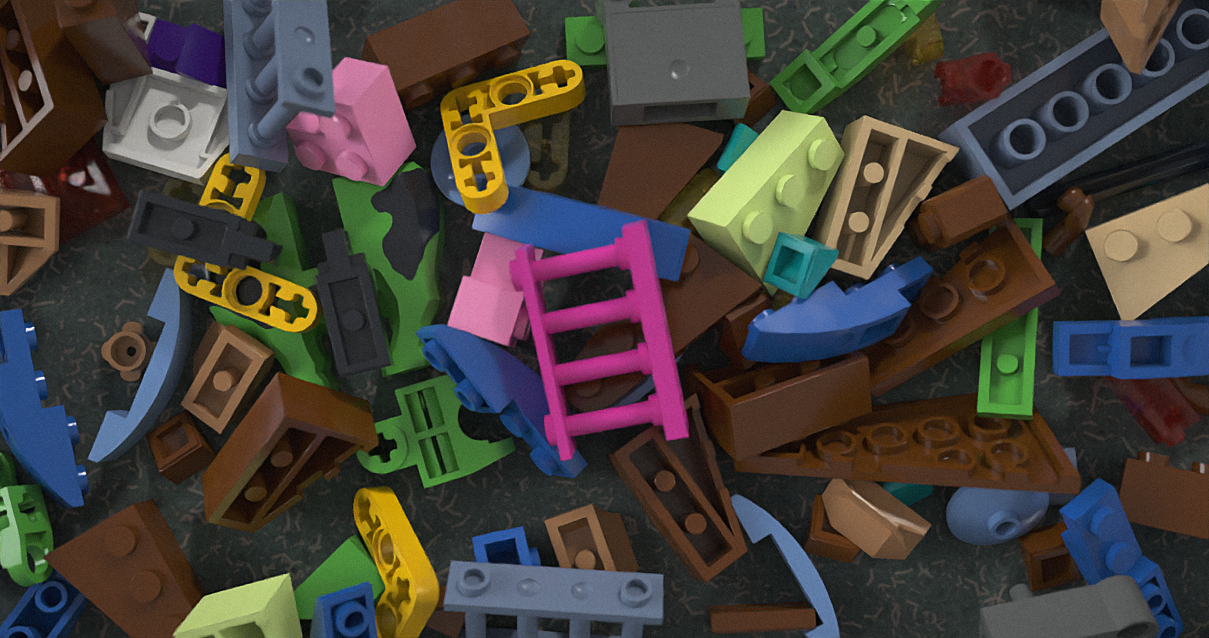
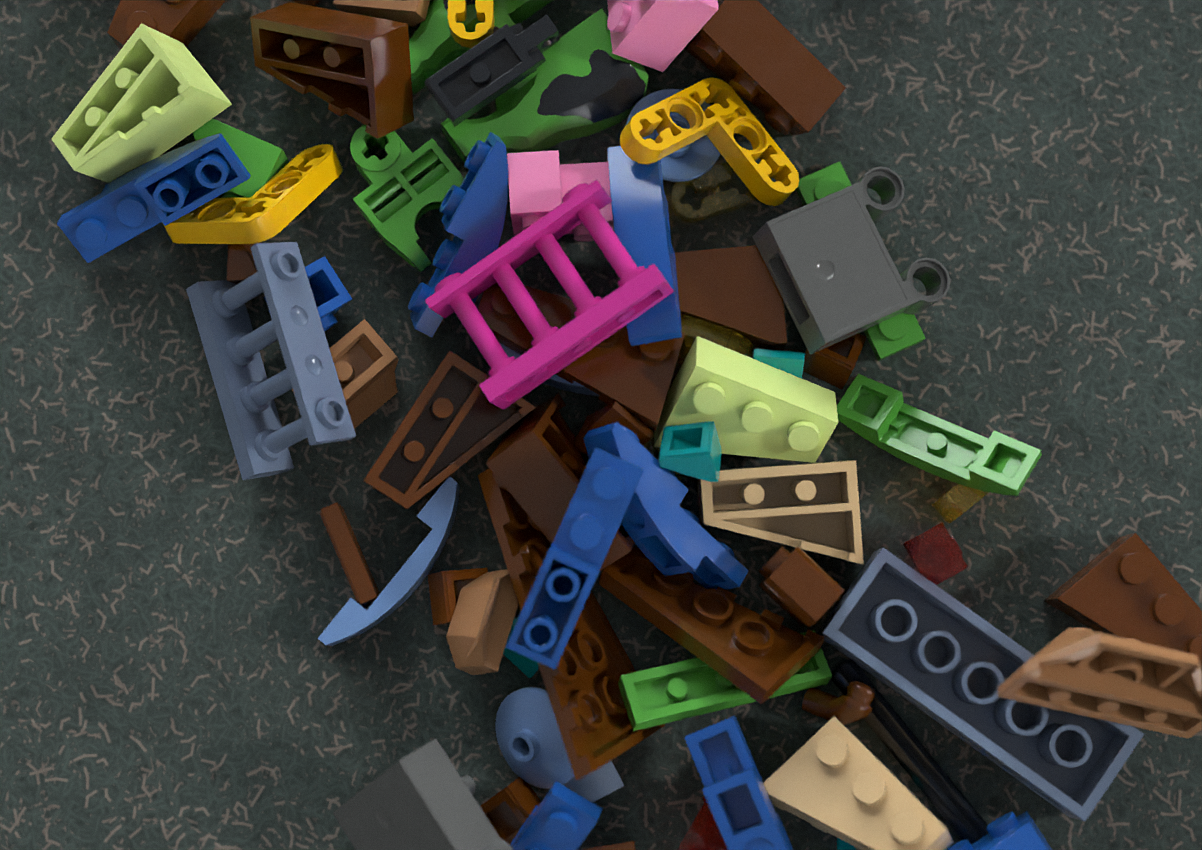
camera: 65 degrees right, 5 degrees down
none -> blue slope [506,447,644,669]

